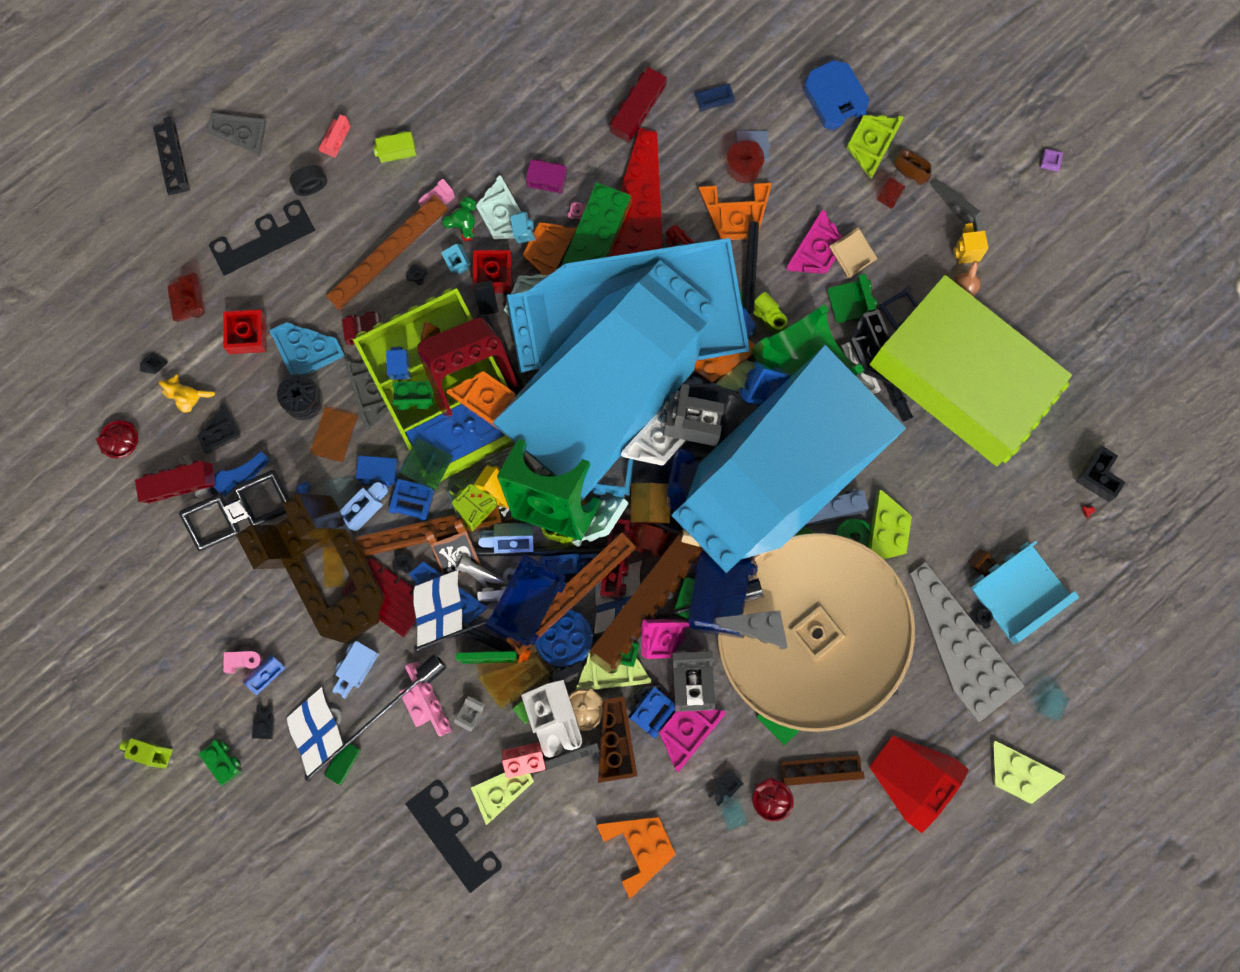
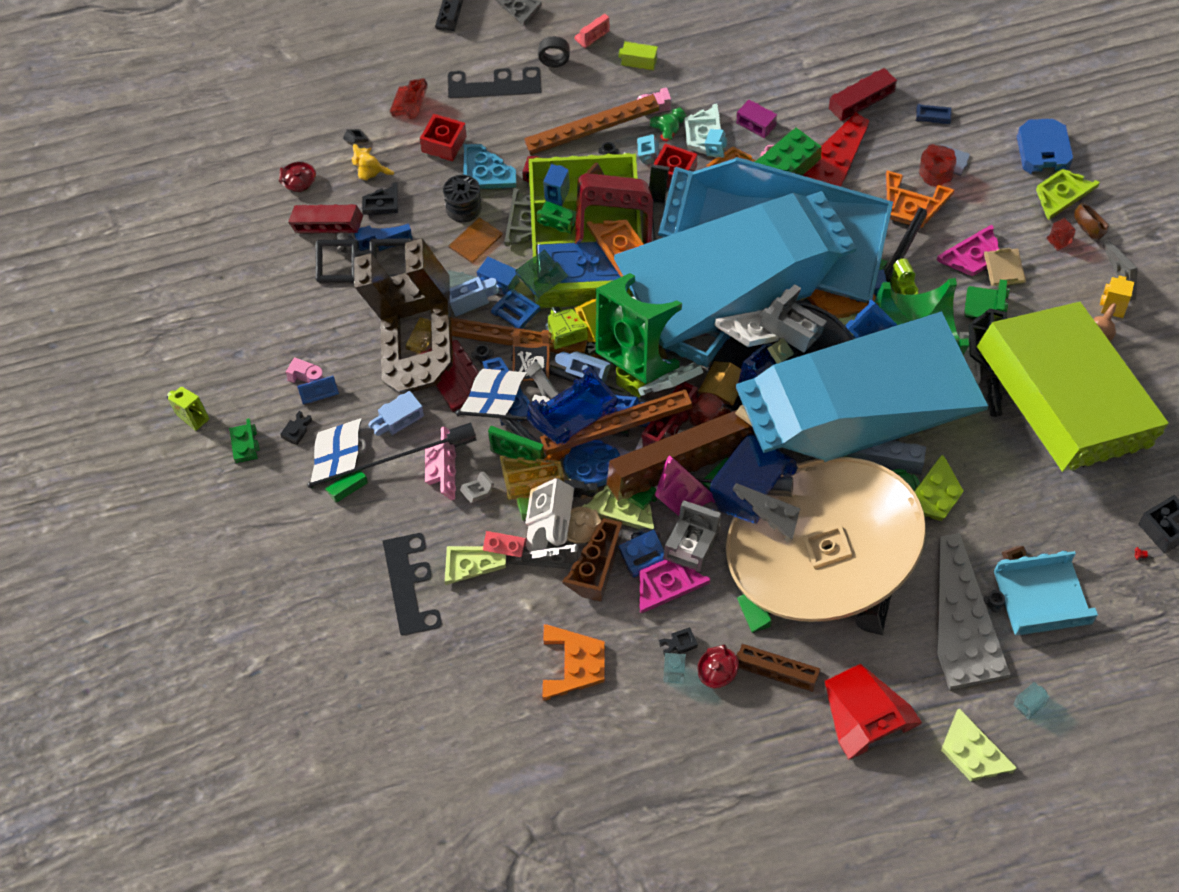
camera: 25 degrees right, 20 degrees down
none -> olive plate [767,338,794,364]

